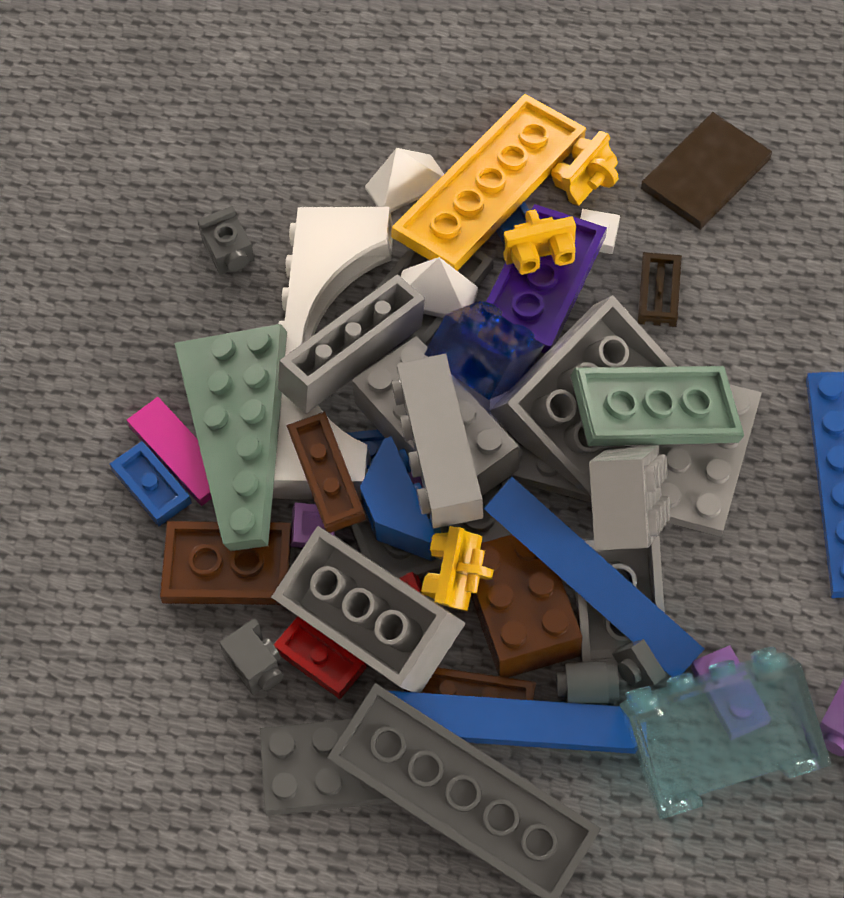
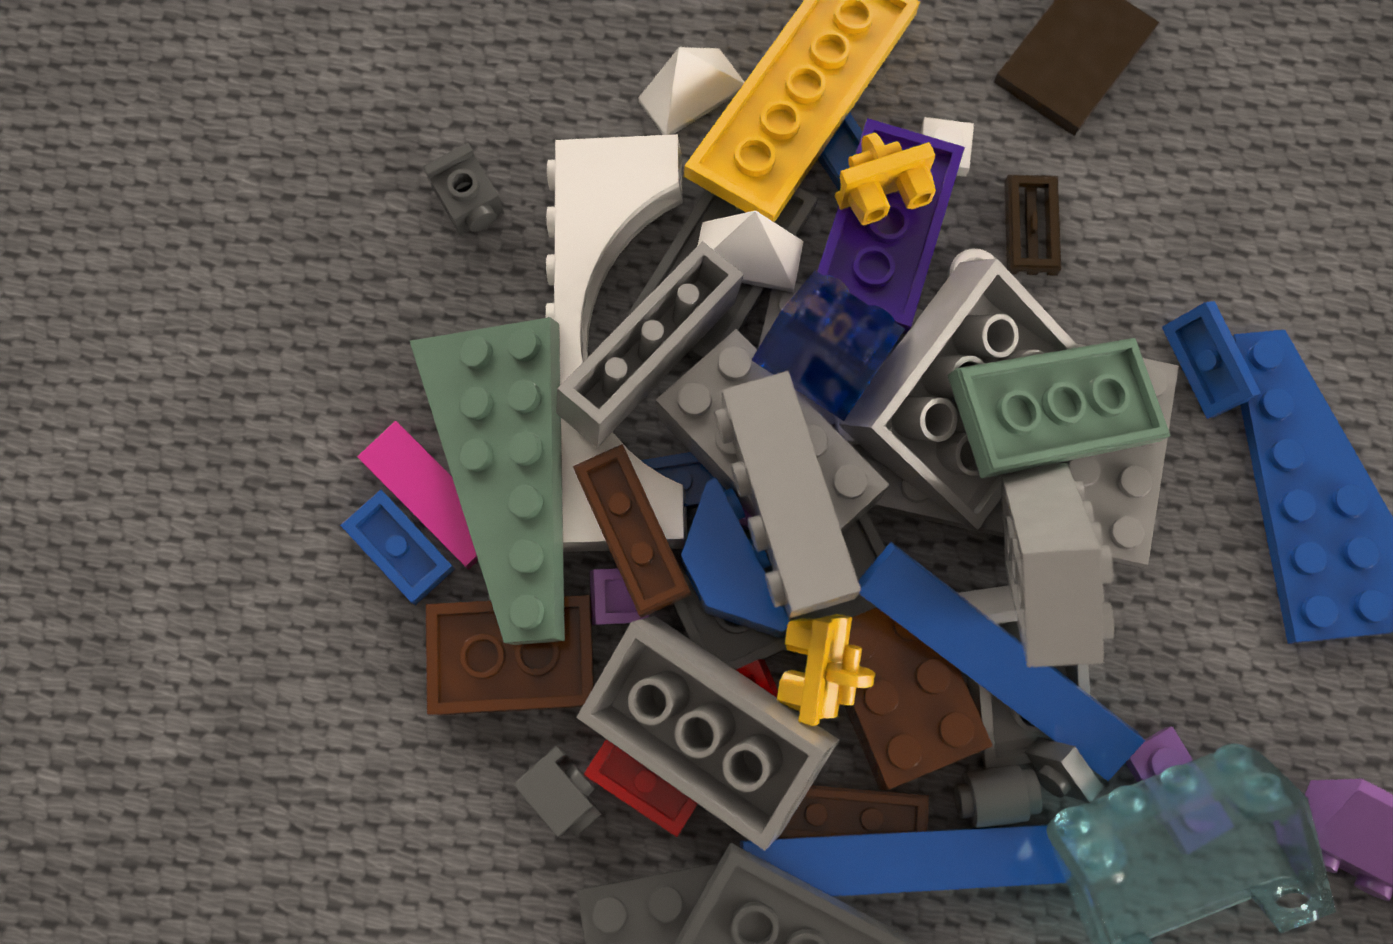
camera: 10 degrees left, 15 degrees up
yellow hips [551,131,619,206] -> none
none -> blue plate [1162,301,1261,419]

